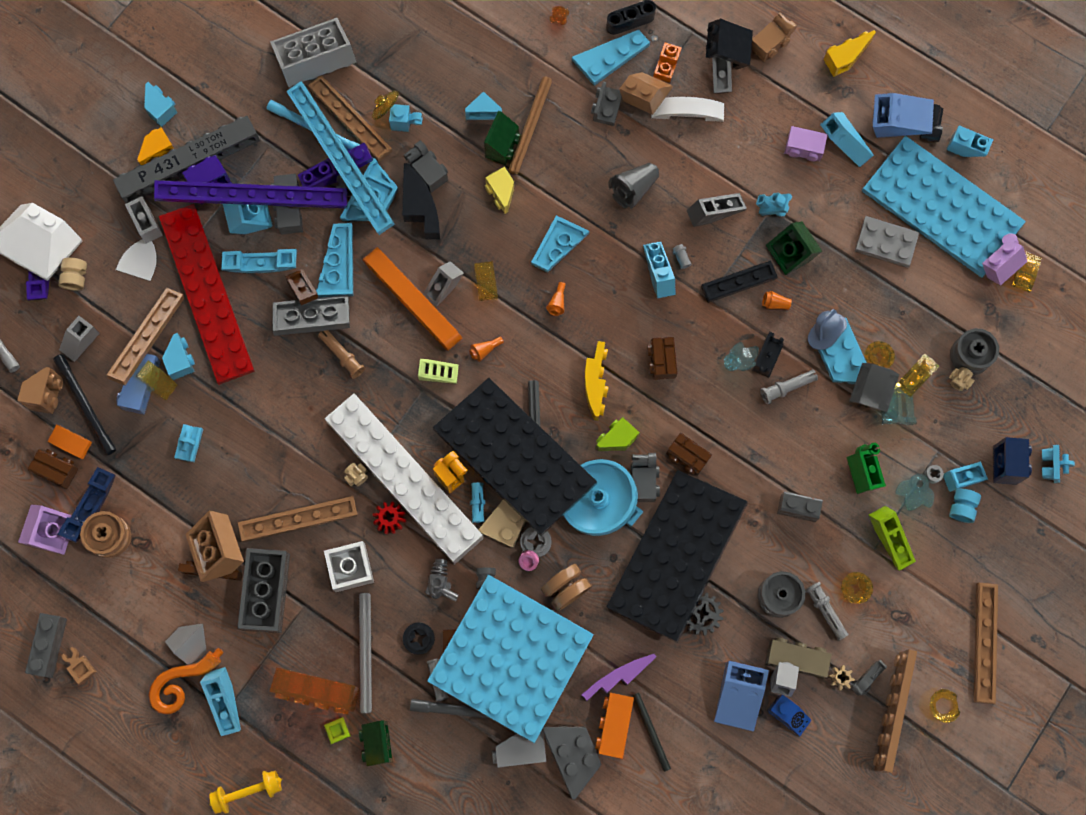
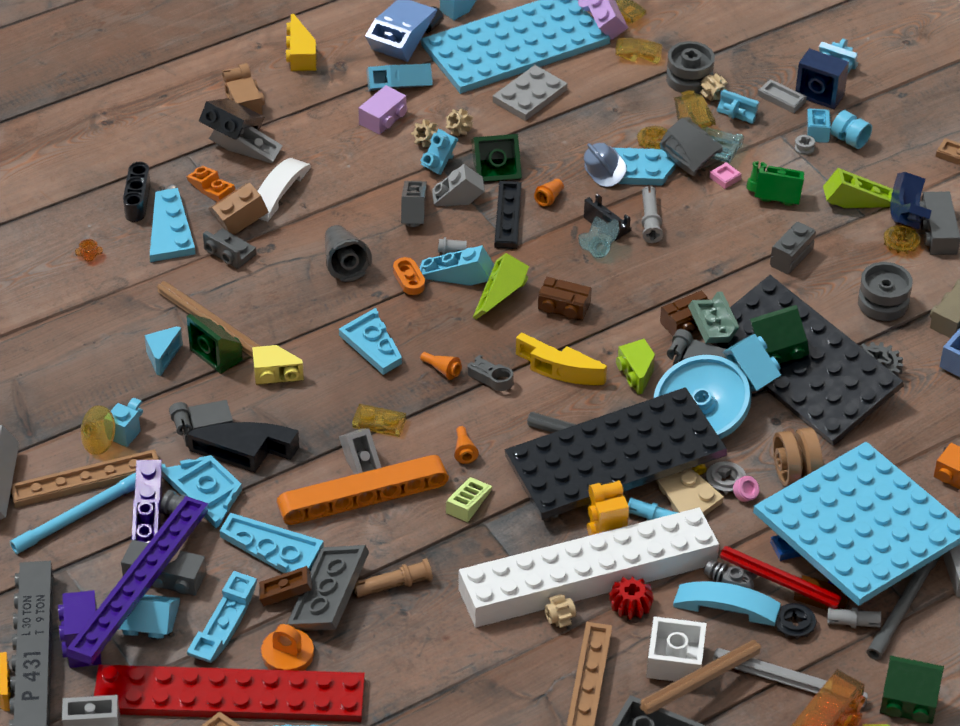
camera: 65 degrees left, 30 degrees down
medium azure plate [286,81,395,235] -> none
dark grey wheel [476,568,496,590] -> none
medium lavender slope [581,654,656,702] -> none
light grey pin [805,581,849,641] -> none
clear light blue plate [896,474,934,511] -> none
none -> orange tile [261,624,314,671]
none -> orange plate [393,257,425,295]
none -> tan gear [411,119,438,148]
none -> light grey slope [432,164,485,206]
none -> tan gear [446,109,473,136]
none -> dark grey piece [467,355,514,391]
none -> lime slope [473,253,529,320]
none -> clear yellow slope [615,38,662,64]
none -> medium nougat axle [640,640,761,714]
none -> medium azure slope [673,581,781,626]
none -> sand green bracket [688,291,739,343]
none -> bright pink tile [709,163,741,189]
none -> medium azure hips [717,90,759,124]
none -> red axle [720,546,841,609]
none -> medium azure slope [723,334,781,392]
none -> dark green slope [750,305,810,364]
none -> light grey tile [758,79,806,113]
none -> dark blue arch [890,172,932,229]
none -> dark grey brick [920,191,960,255]

